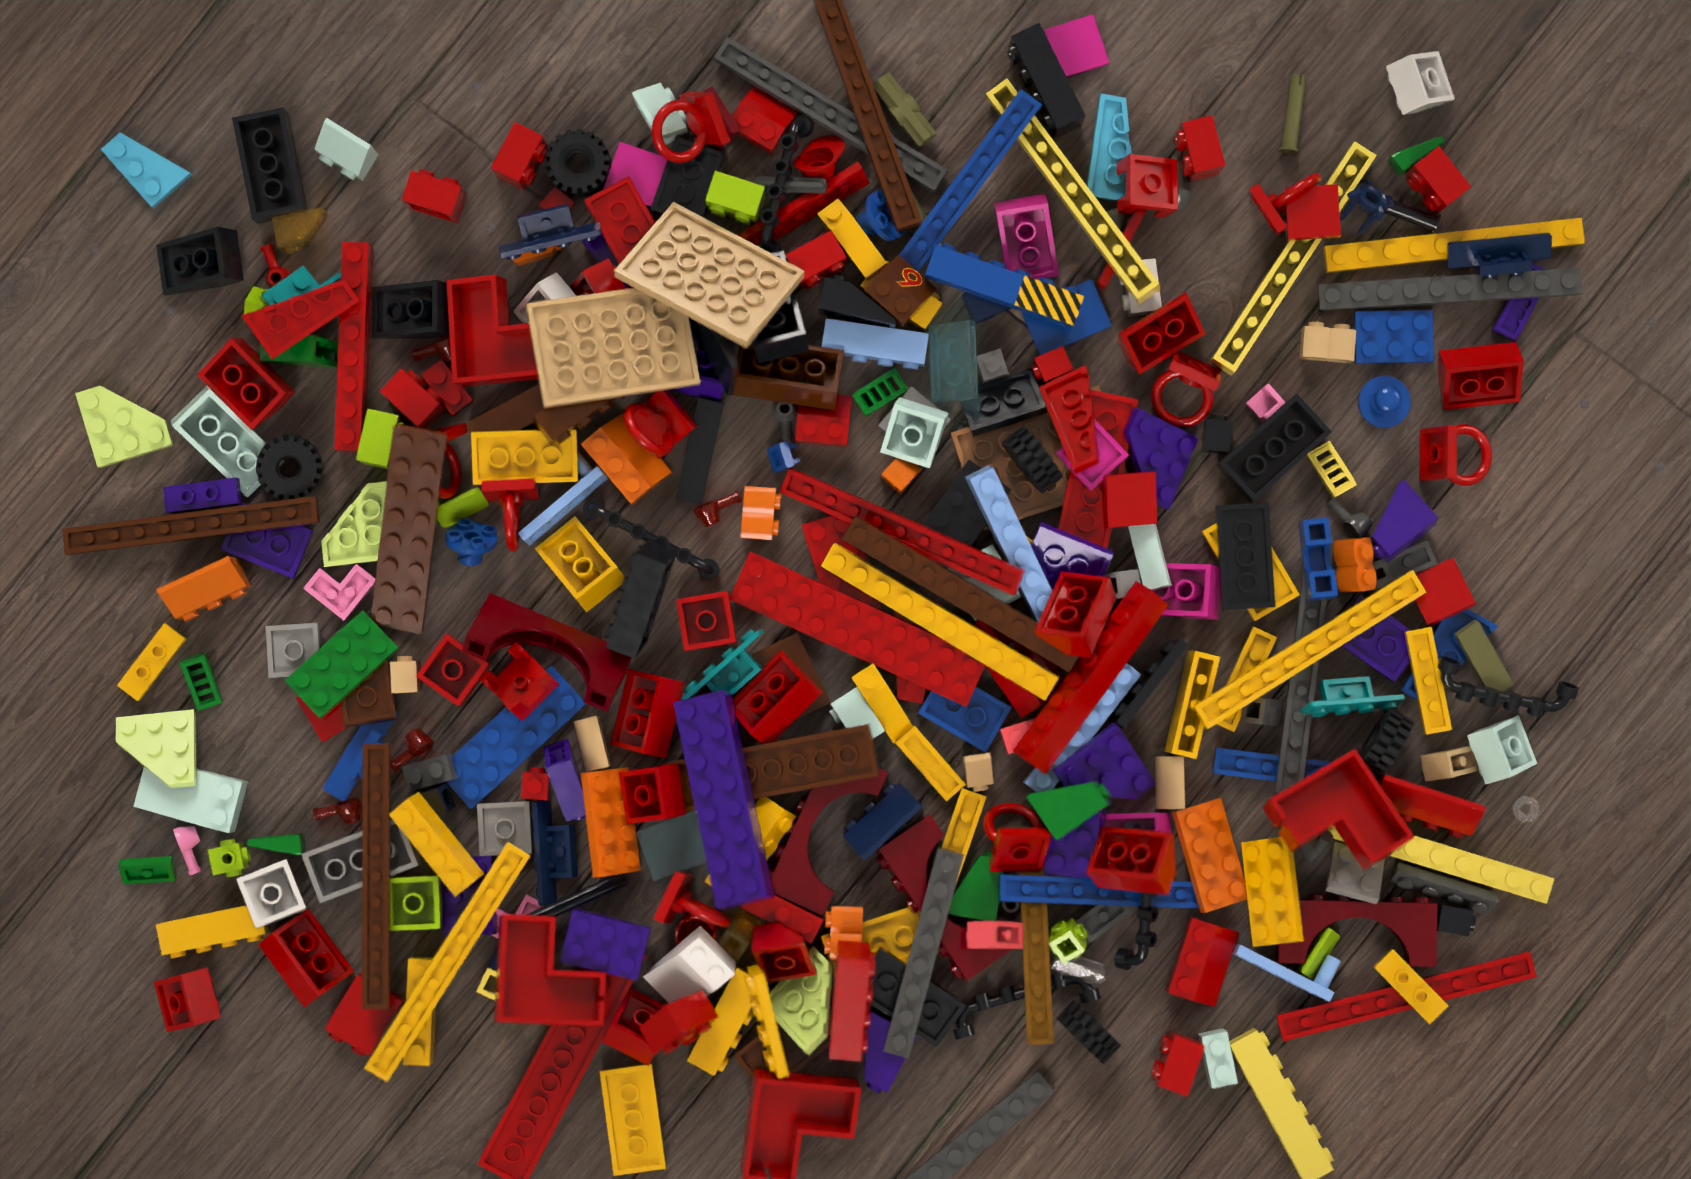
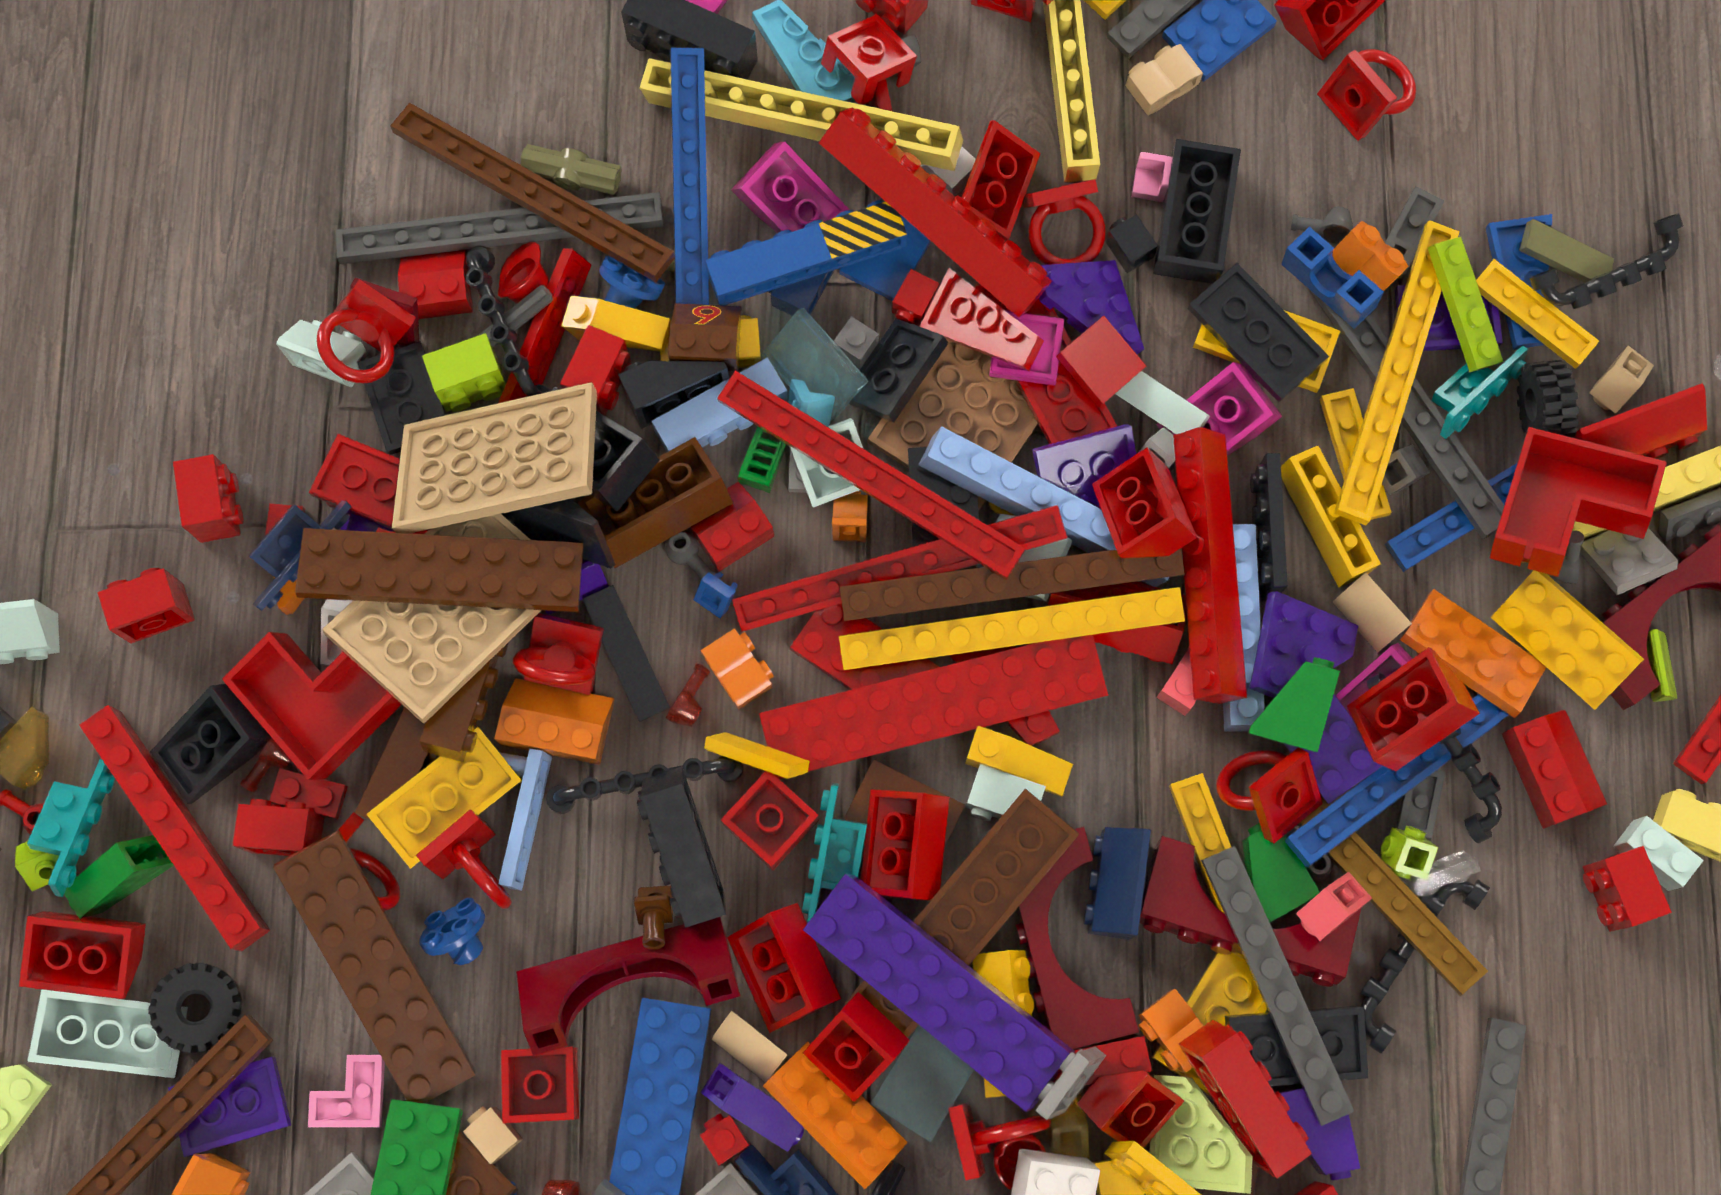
camera: 40 degrees left, 10 degrees down
dark purple plate [163,478,242,513] -> none
red wing [241,279,360,360] -> none
yellowish green plate [321,481,387,567] -> none
lime brick [356,409,408,469] -> none
lime slope [437,487,489,528] -> none
red panel [479,642,559,721] -> none
yellow slope [534,516,625,613] -> none
black tyre [544,129,611,197] -> none
dark pink tile [604,142,667,208] -> none
yellow plate [895,725,966,802] -> none
blue plate [918,687,1012,753] -> none
tan slope [962,752,994,792] -> none
black tyre [1002,426,1063,494] -> none
black tyre [1056,1000,1122,1065] -> none
light blue piece [1232,944,1341,1002] -> none
light yellow slope [1307,441,1357,498] -> none
blue plate [1357,376,1411,428] -> none
dark purple slope [1371,479,1438,563] -> none
red tile [1415,557,1476,627] -> none
light aqua slope [1467,715,1537,784] -> none
none -> reddish brown plate [295,528,584,612]
none -> reddish brown bracket [634,886,673,949]
none -> yellow tile [704,732,810,779]
none -> red plate [717,370,1025,580]
none -> medium azure slope [787,379,835,427]
none -> red brick [818,107,1052,317]
none -> light grey plate [1035,1047,1107,1120]
none -> lime plate [1428,237,1504,373]

